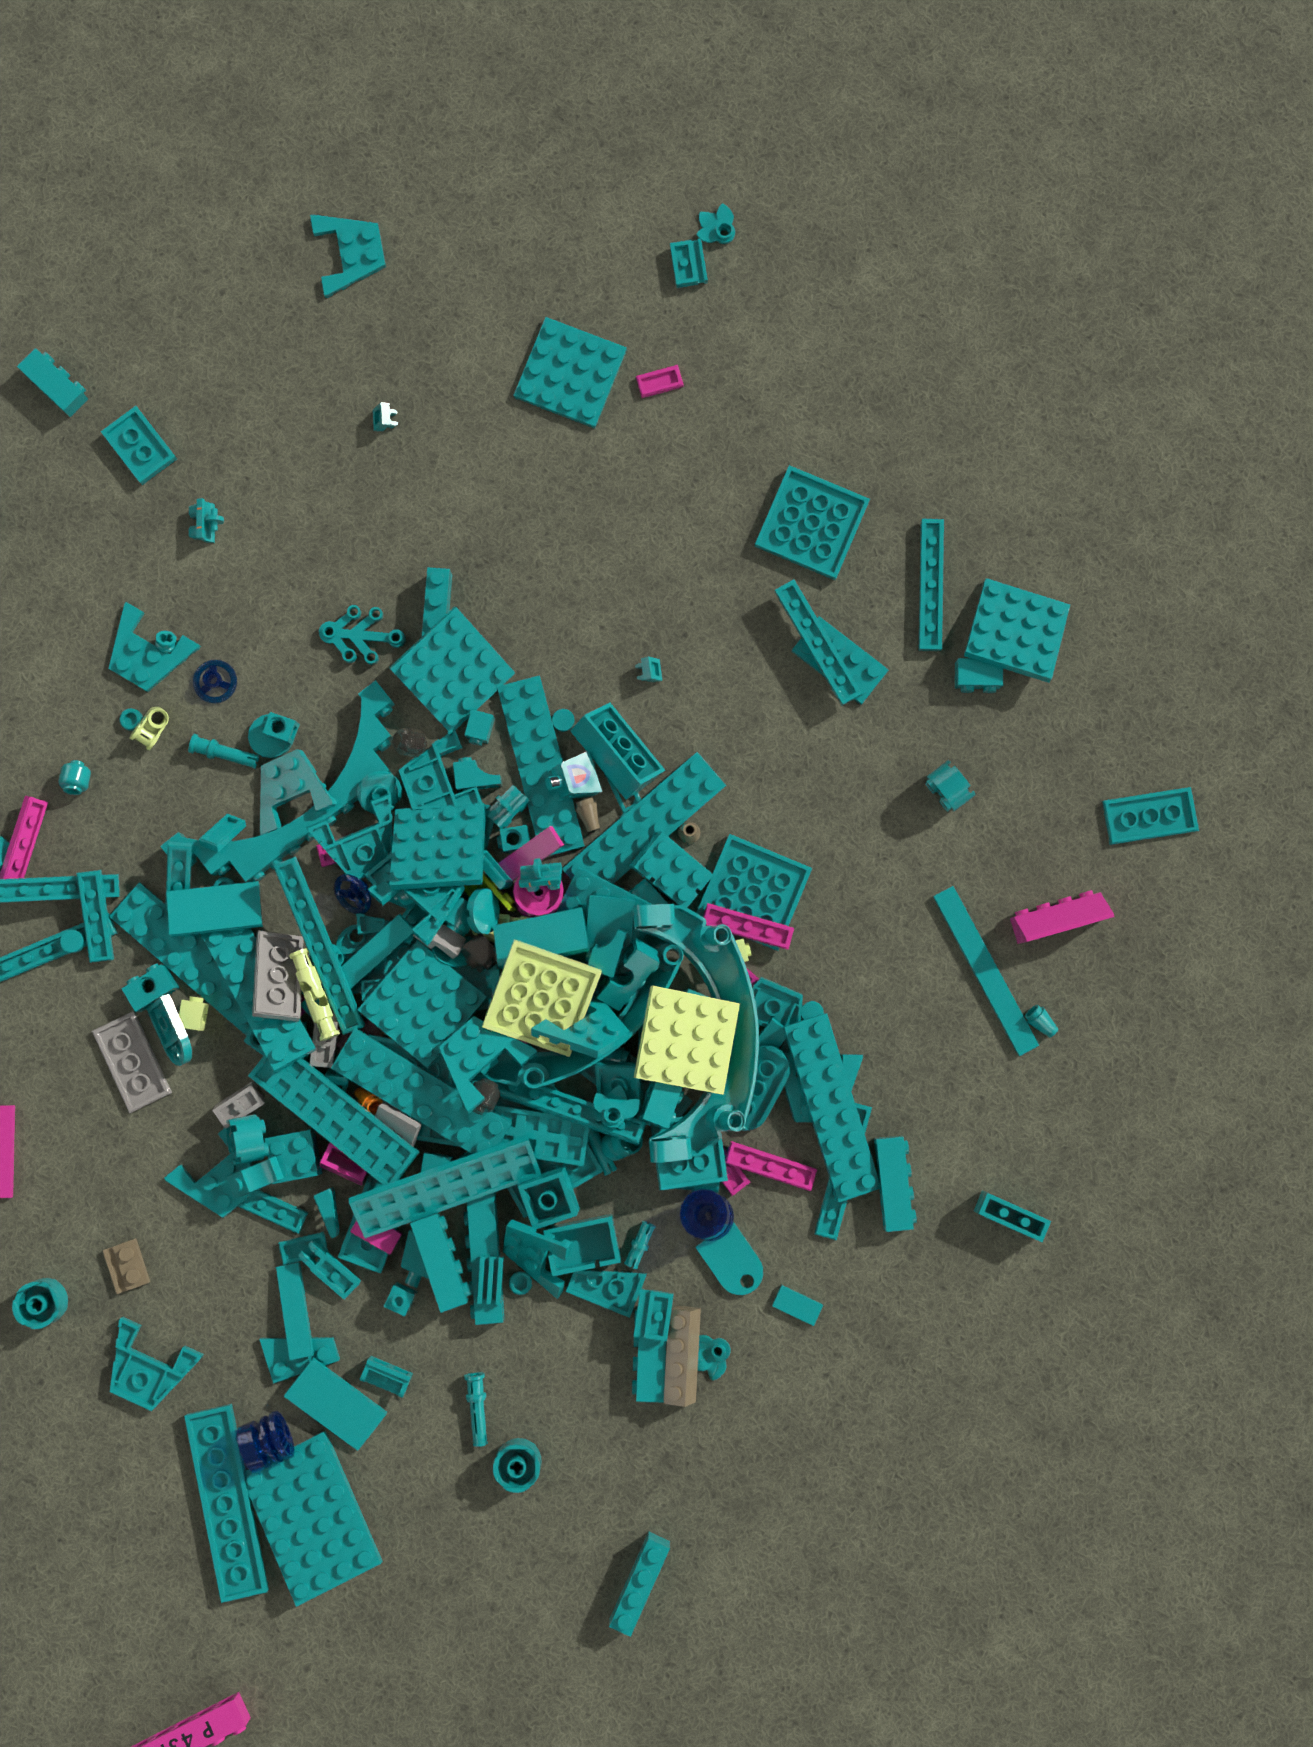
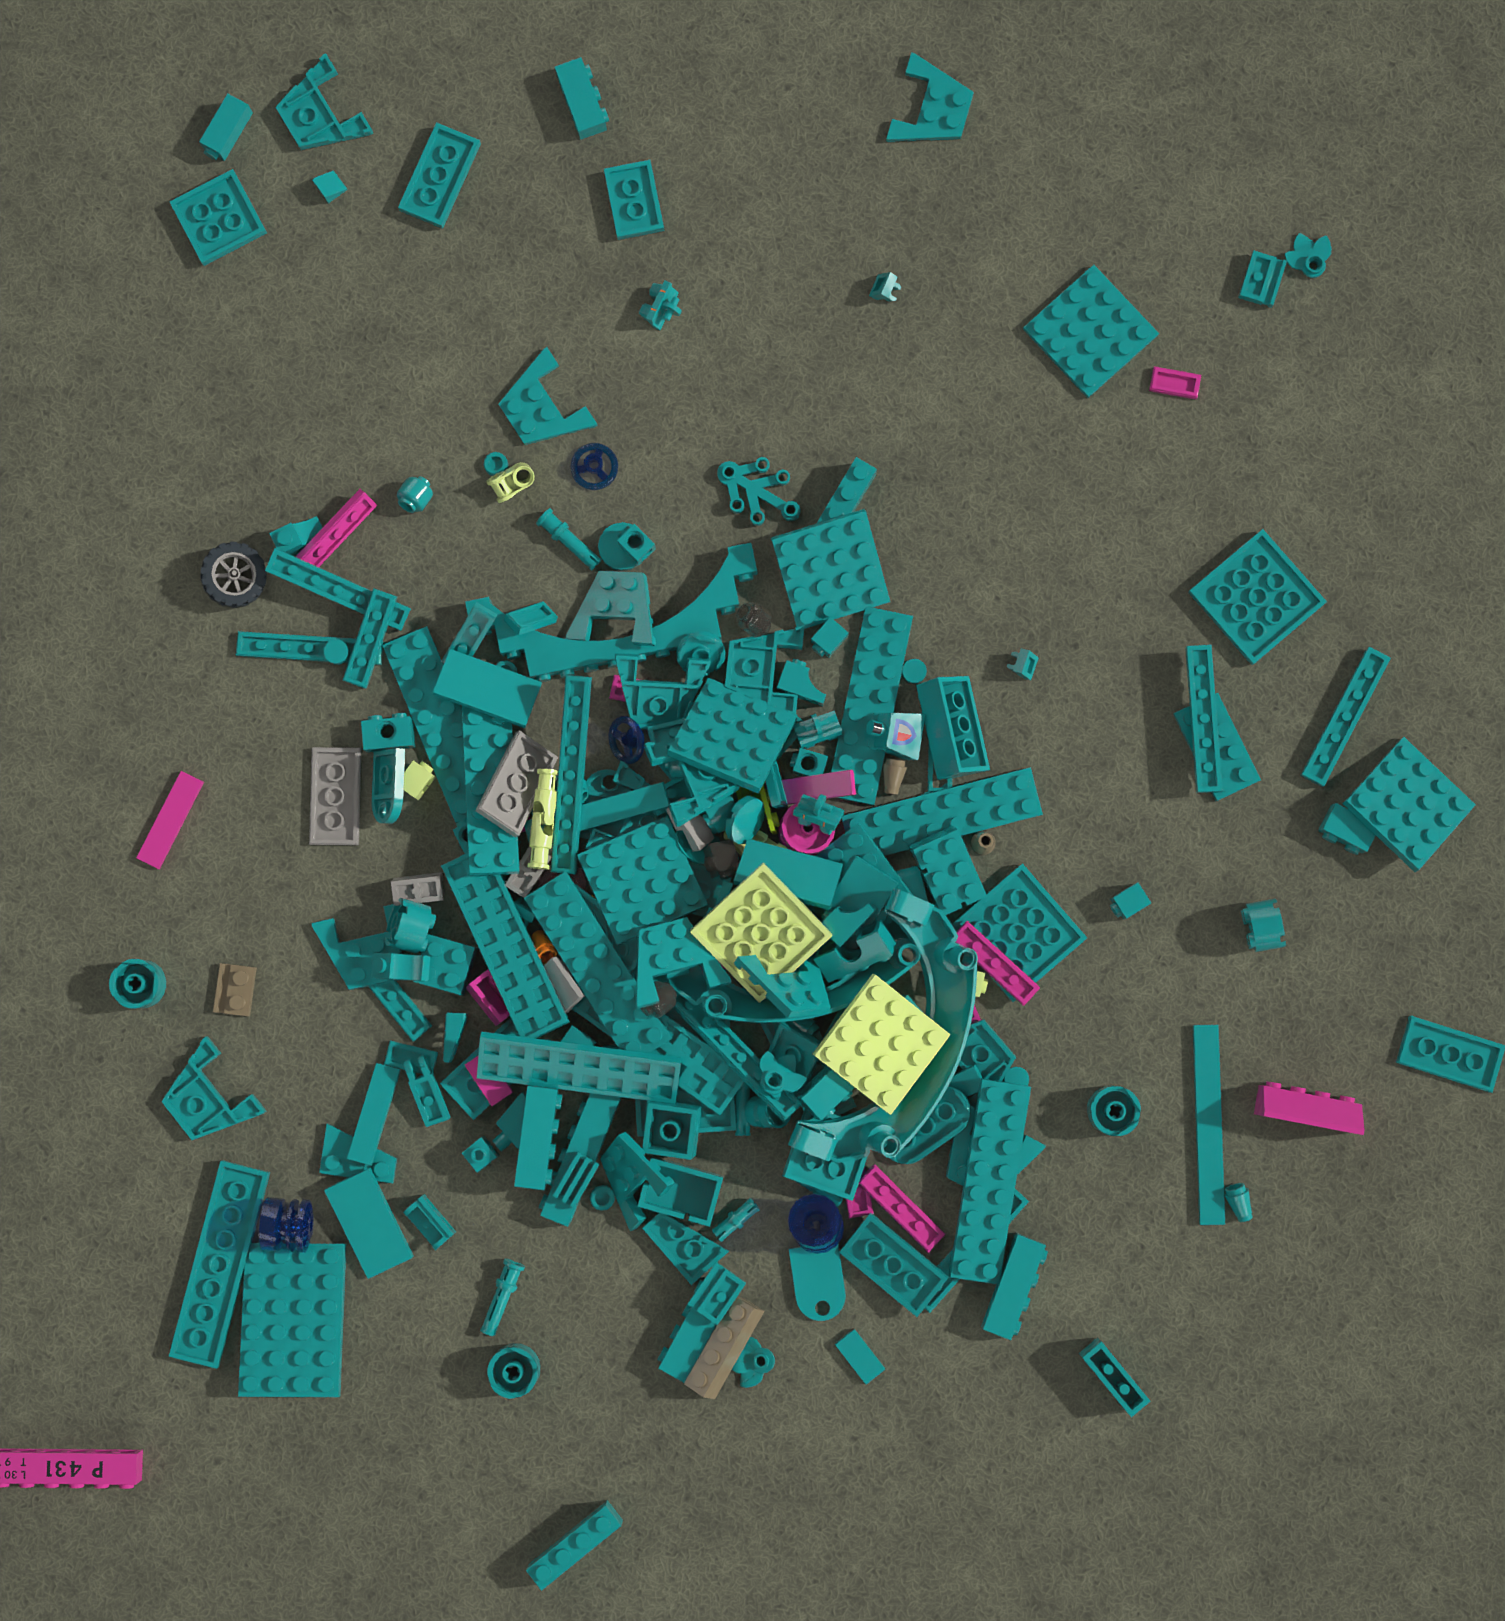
camera: 35 degrees right, 0 degrees up
teal bush [155,631,176,653] -> none
none -> teal plate [839,1213,949,1317]
none -> teal brick [1087,1085,1141,1136]
none -> teal brick [1110,883,1151,920]

